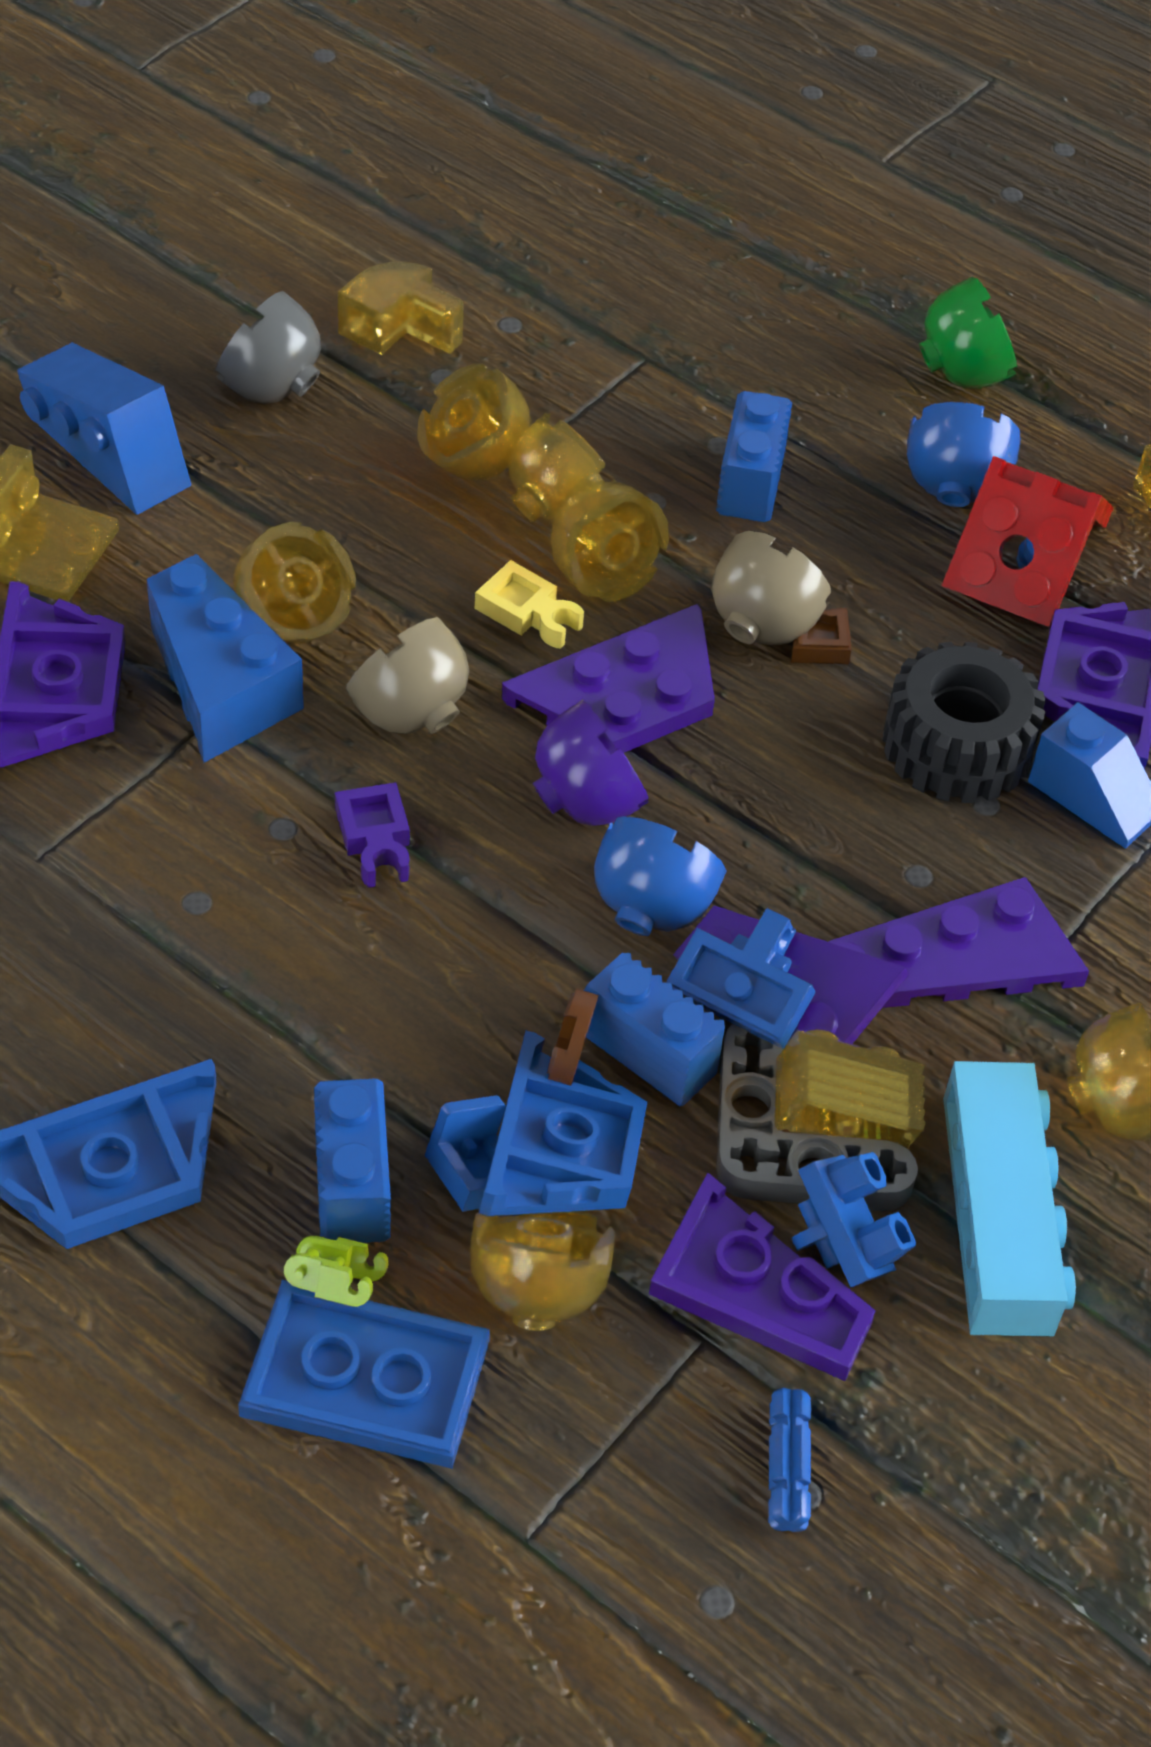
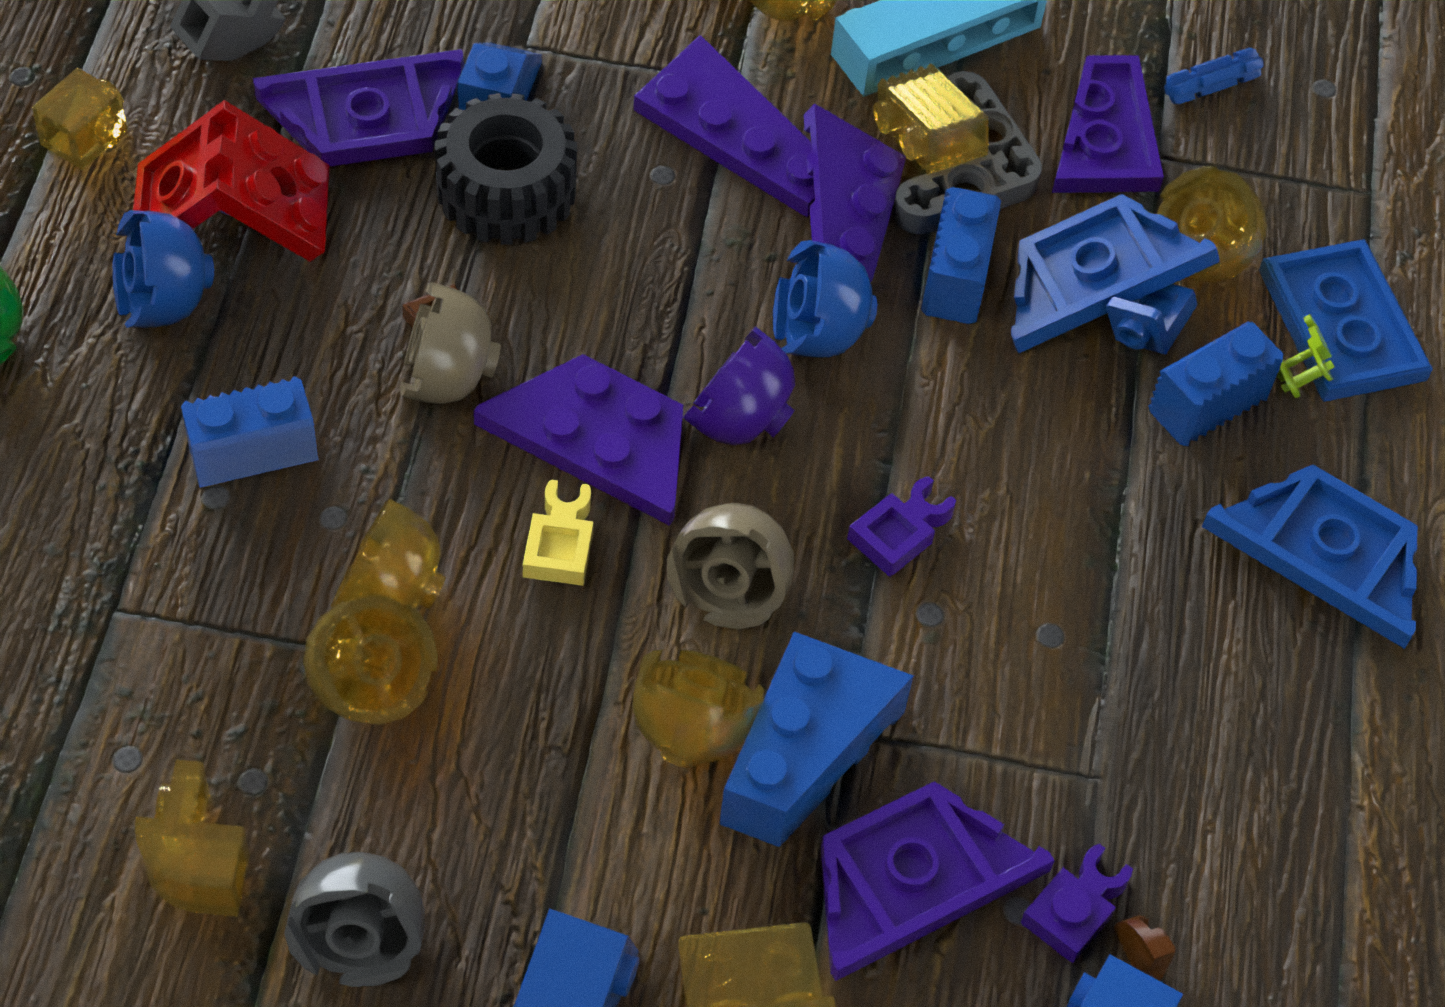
camera: 120 degrees left, 5 degrees up
reddish brown tile [547,988,599,1086] -> none
clear yellow cylinder [550,482,669,602] -> none
blue hinge [666,908,816,1049] -> none
blue hips [791,1152,916,1287] -> none

